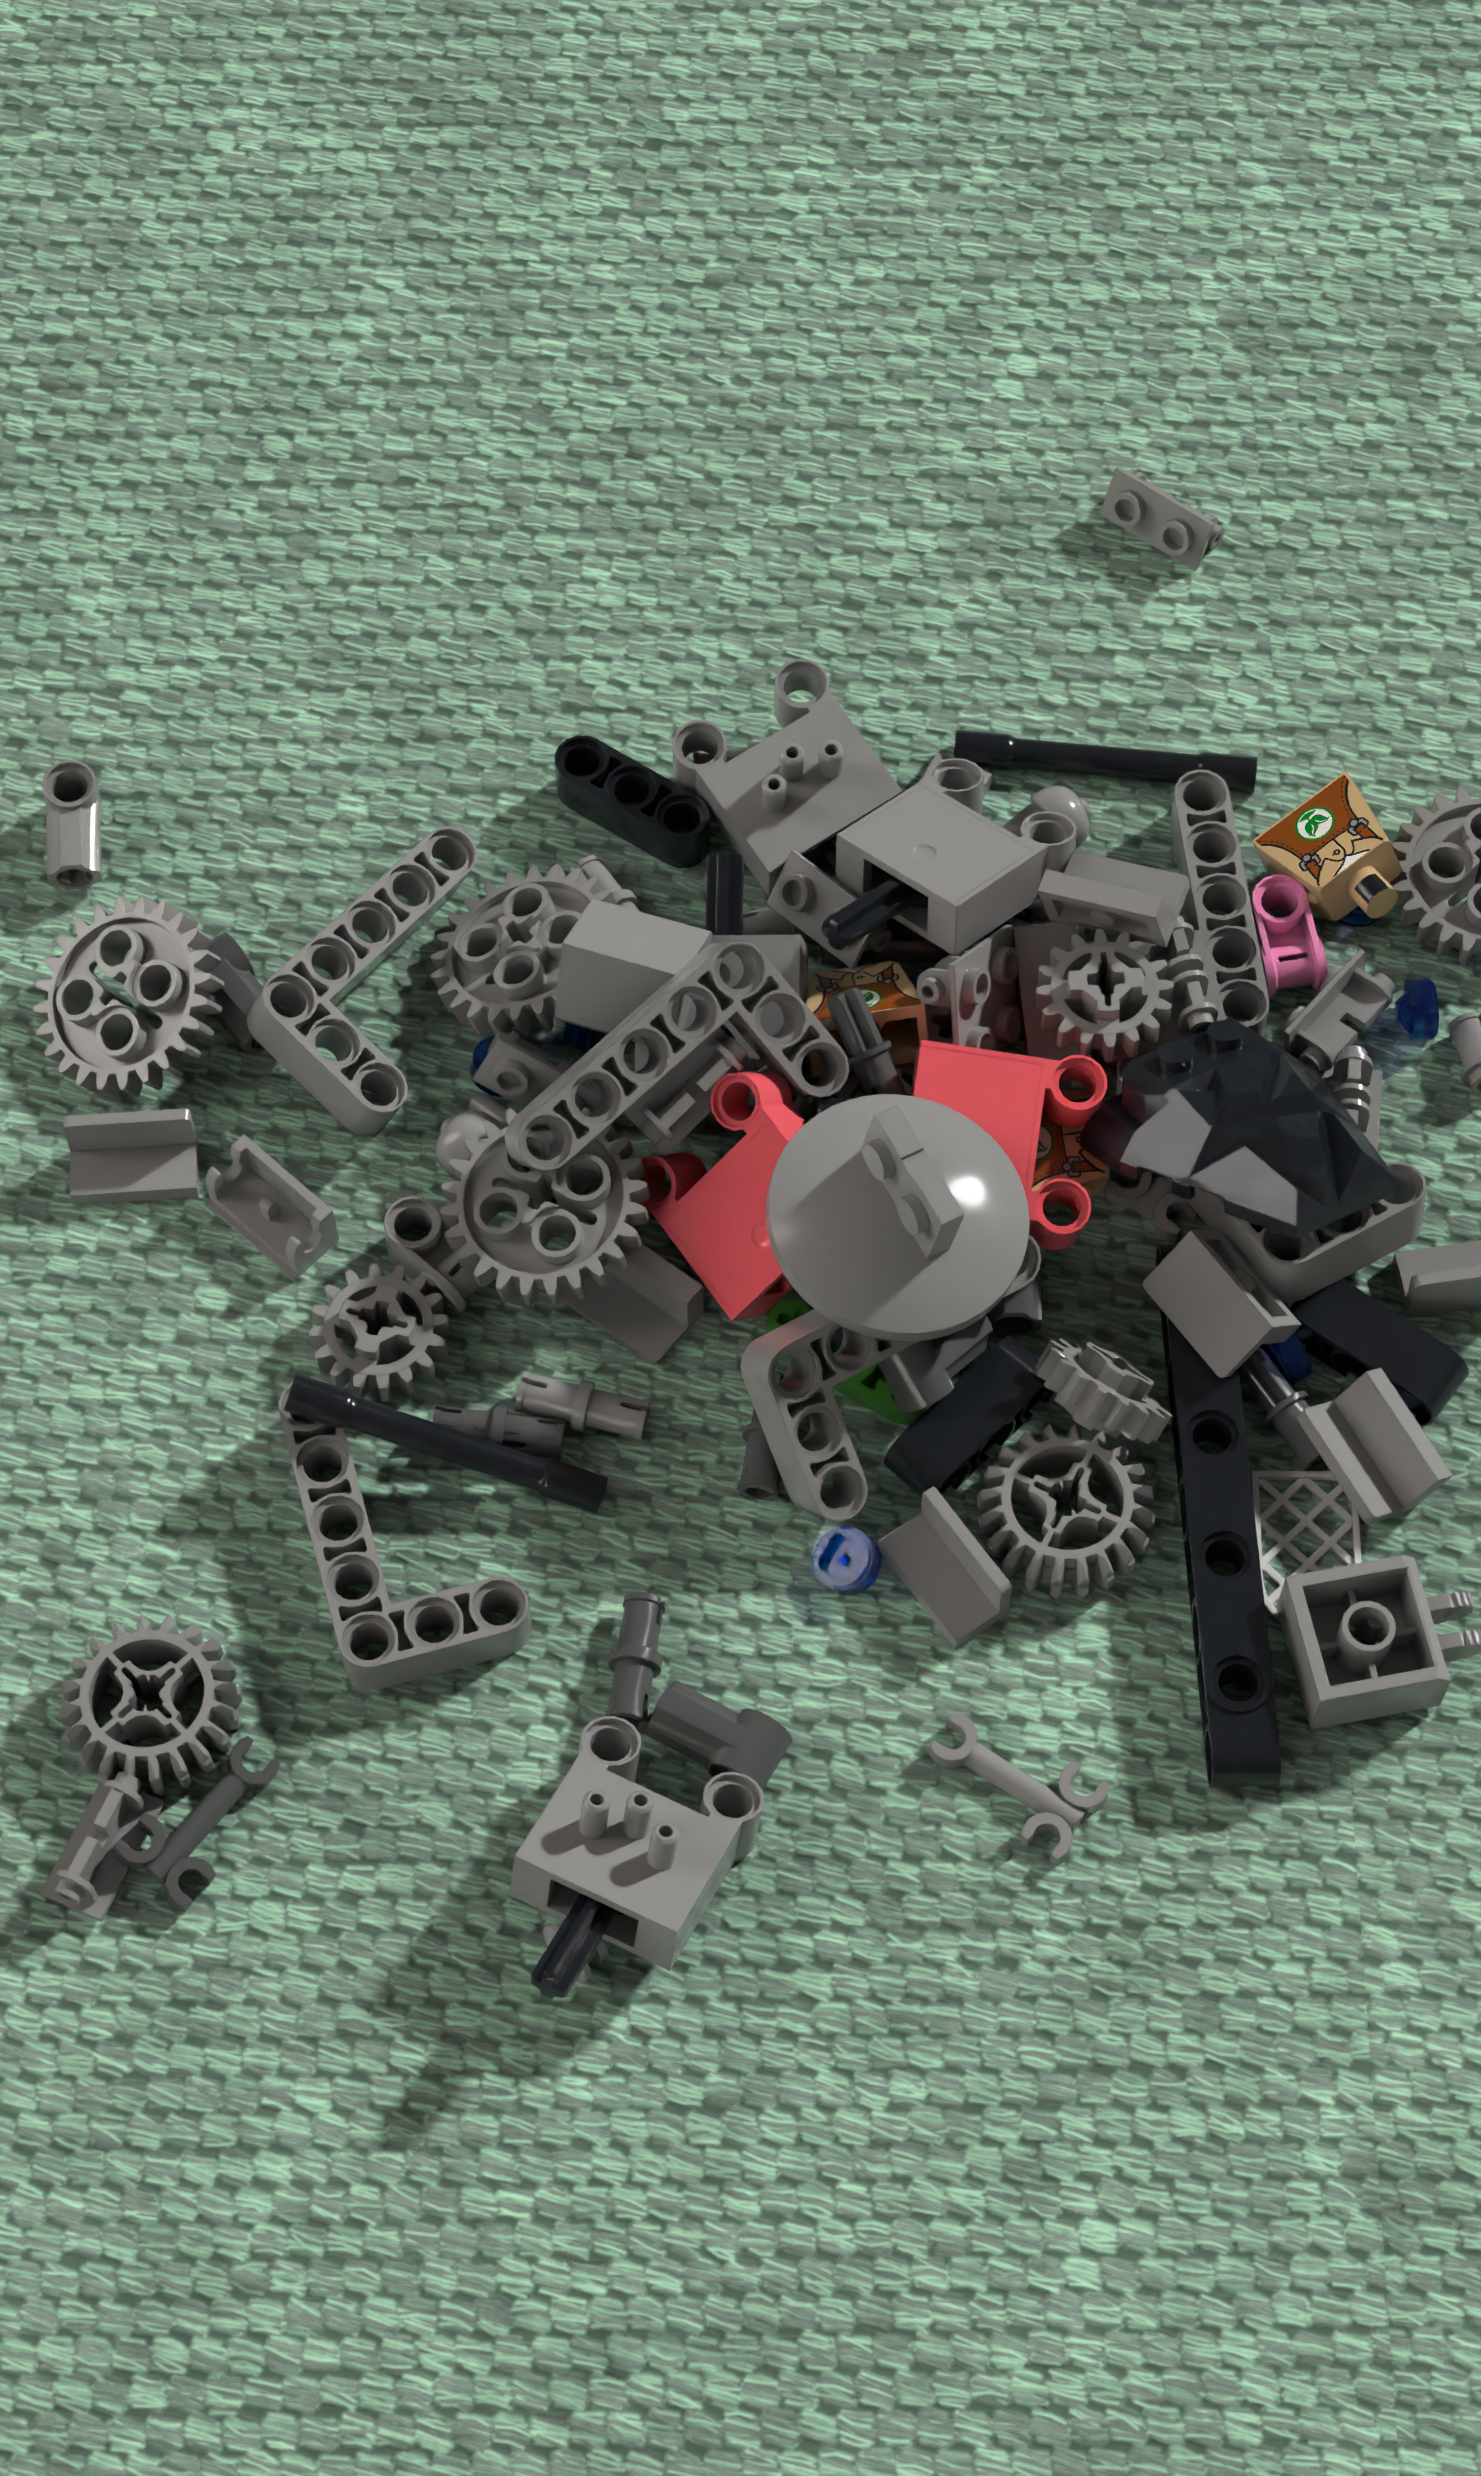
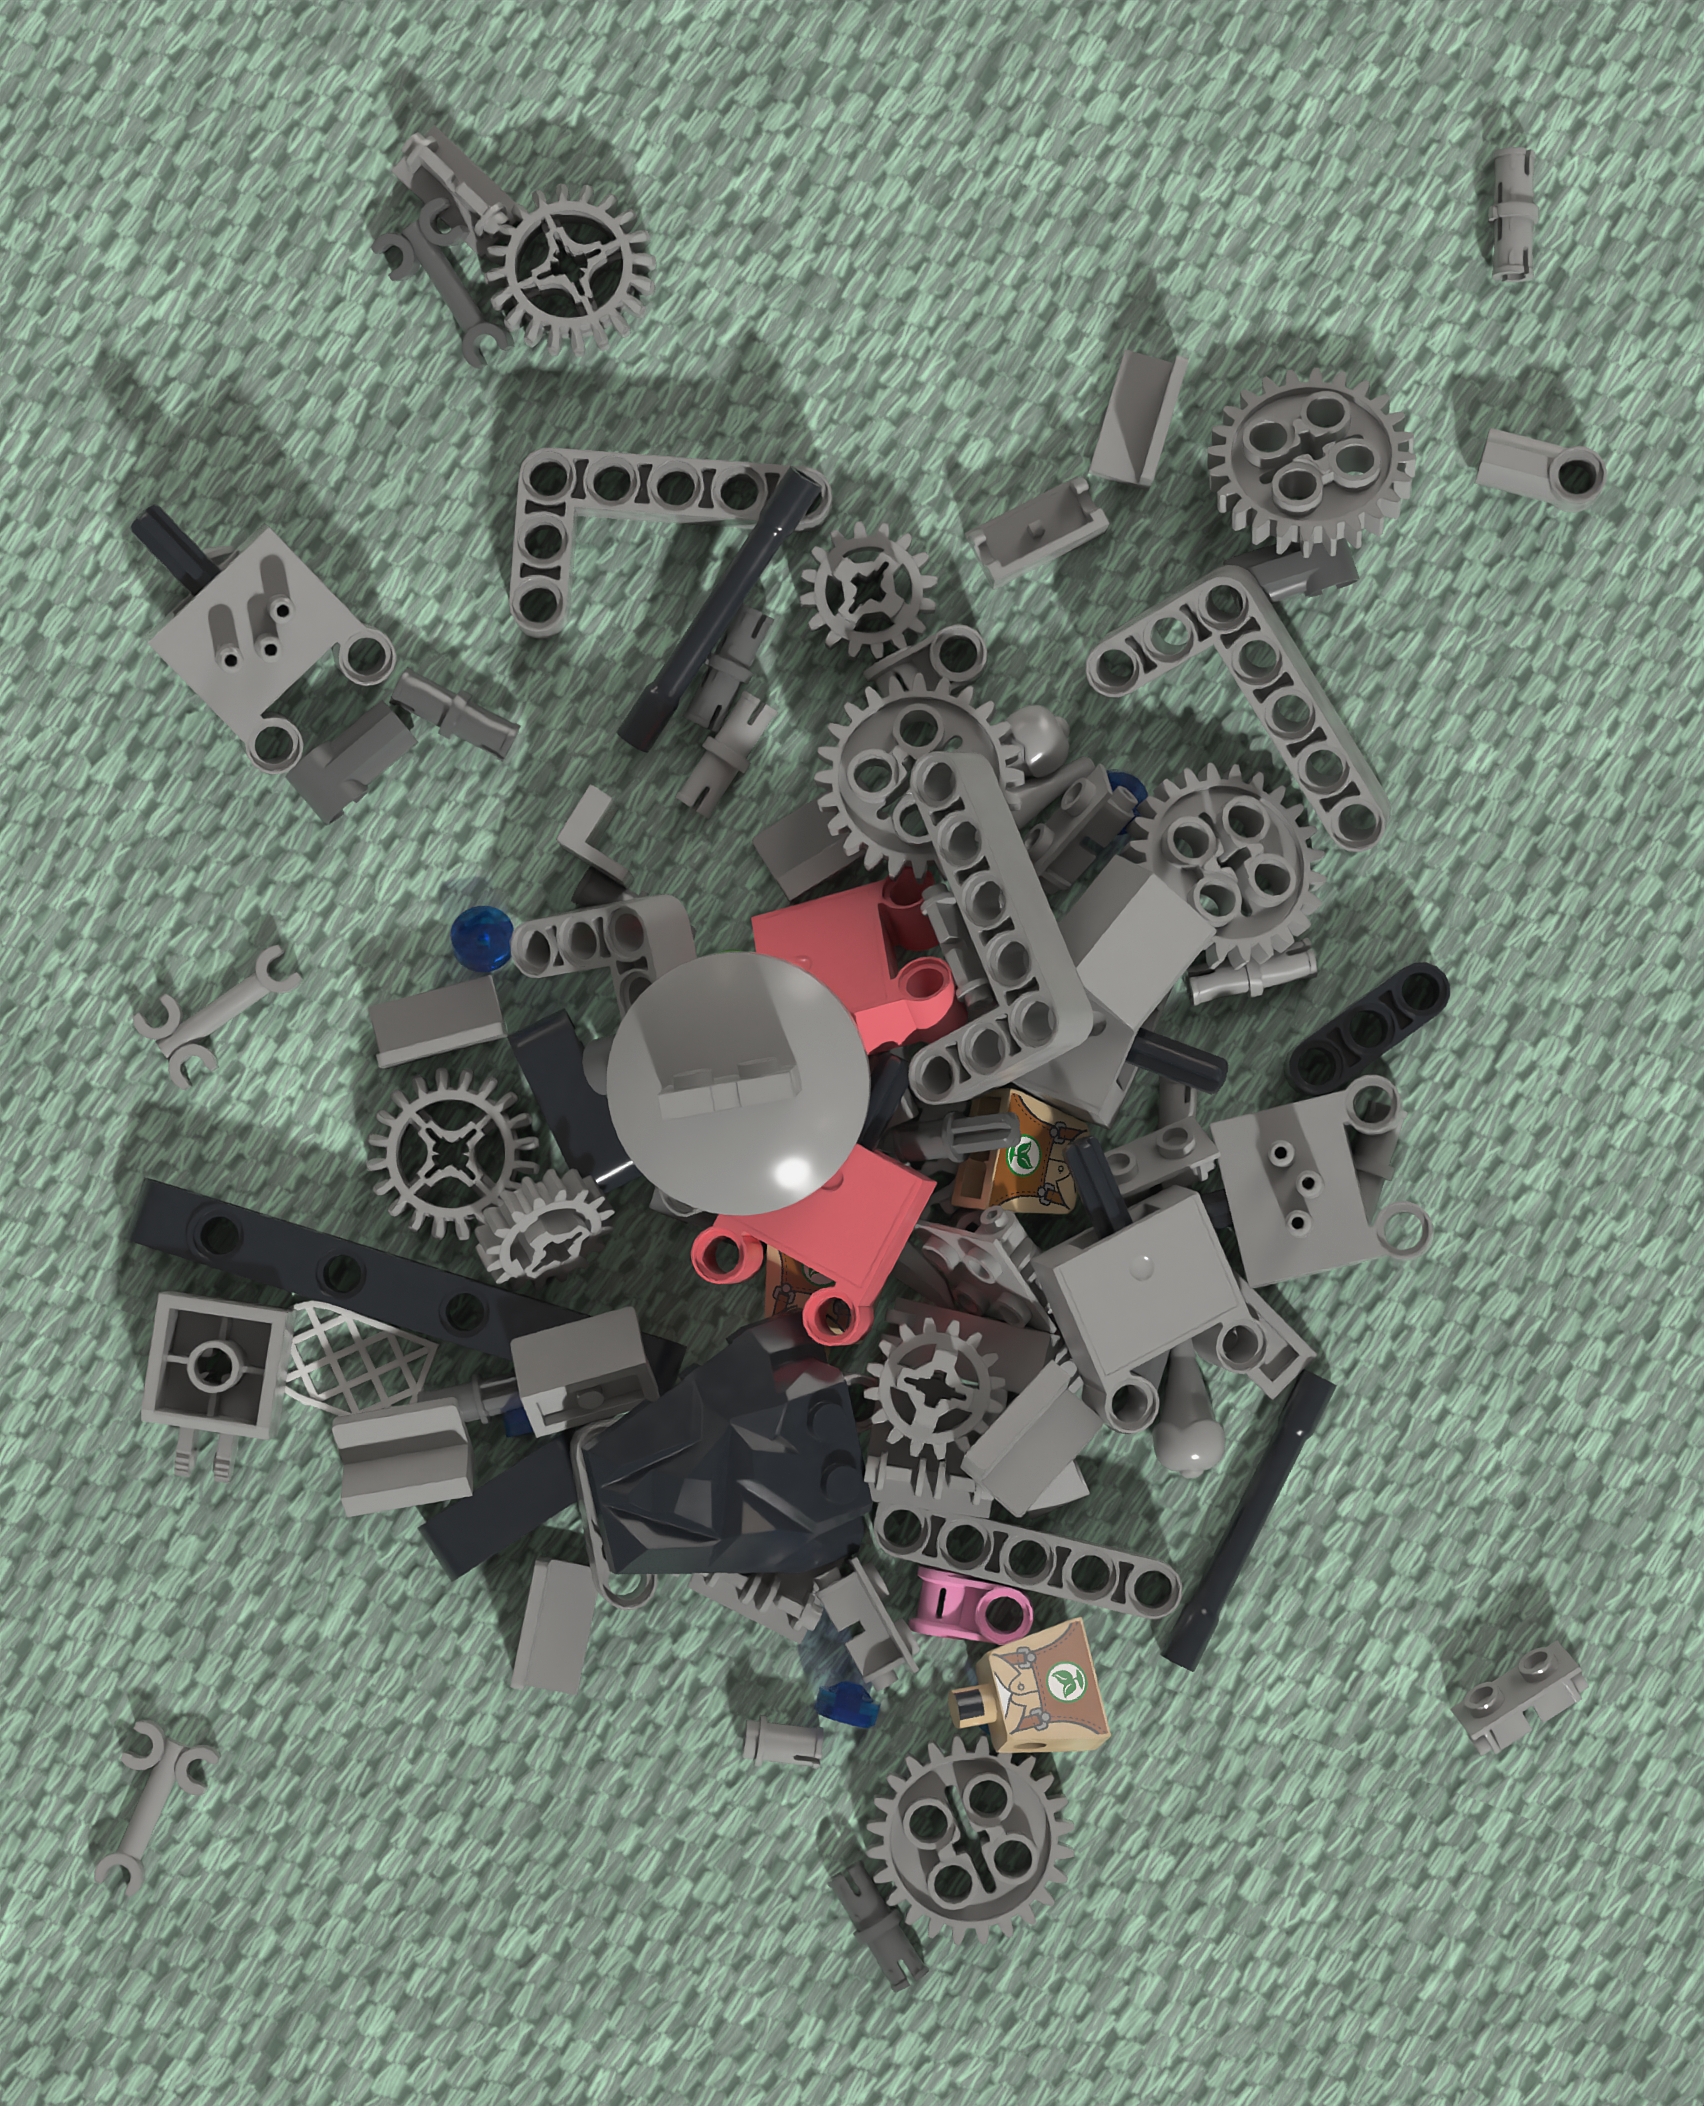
camera: 110 degrees right, 25 degrees up
none -> light grey panel [556,784,634,889]

